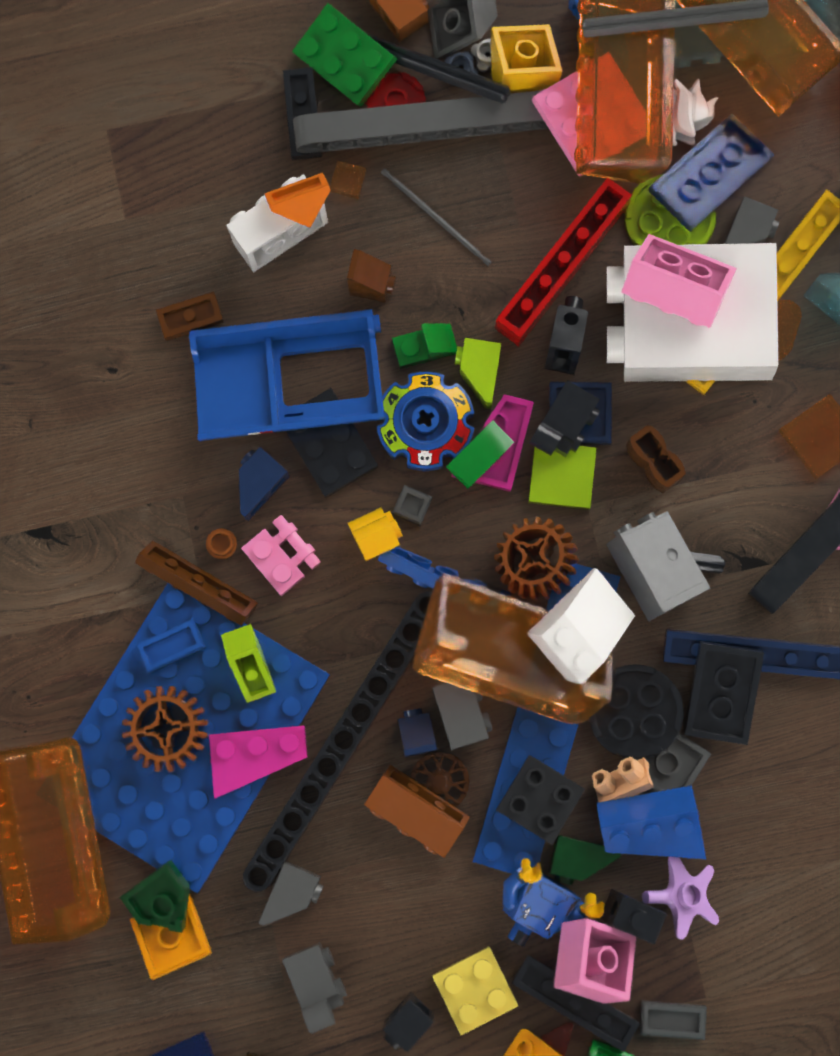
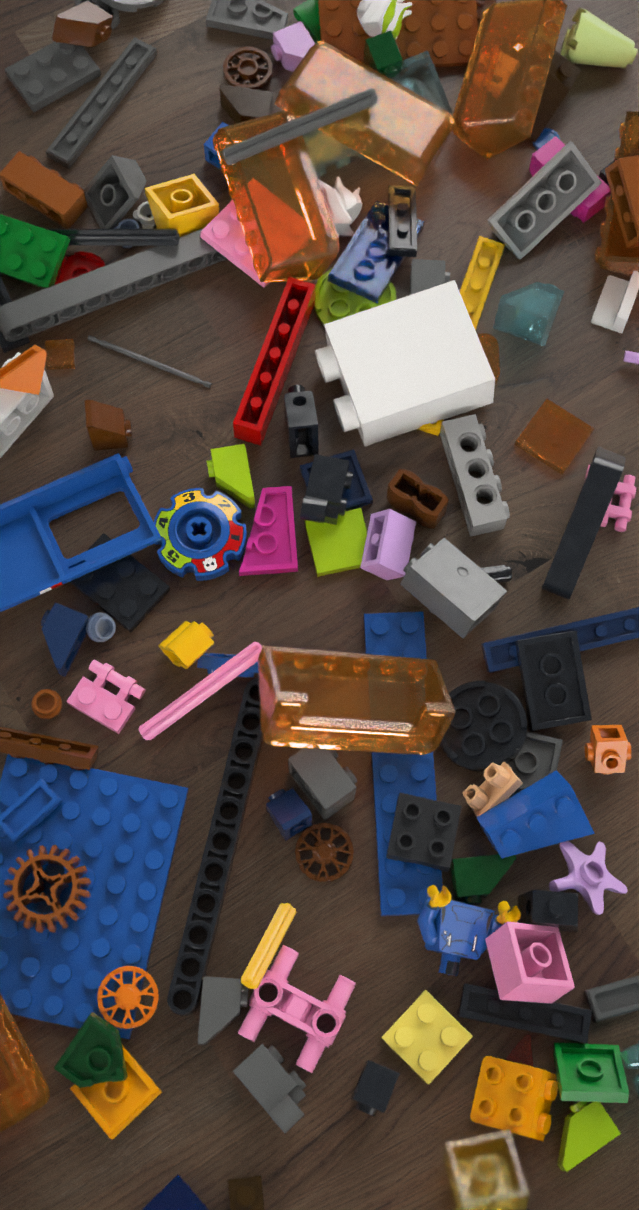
camera: 25 degrees left, 10 degrees down
dark pink wing [209,726,308,799] -> none
lime slope [221,624,276,703] -> none
dark orange brick [364,765,470,858] -> none
green slope [392,323,457,369] -> none
dark grey tile [392,485,433,526] -> none
green slope [446,420,514,489] -> none
dark orange gear [494,516,579,601] -> none
white slope [527,568,635,684] -> none
bright pink slope [621,234,737,328] -> none
none -> sand blue plate [86,612,116,642]
none -> orange wheel [97,966,159,1029]
none -> bright pink axle [139,642,266,740]
none -> bright pink piece [238,945,356,1073]
none -> yellow axle [241,903,296,989]
none -> lavender brick [360,509,416,580]
none -> tile [388,185,417,257]
none -> light grey brick [440,414,510,537]
none -> orange brick [585,725,631,775]

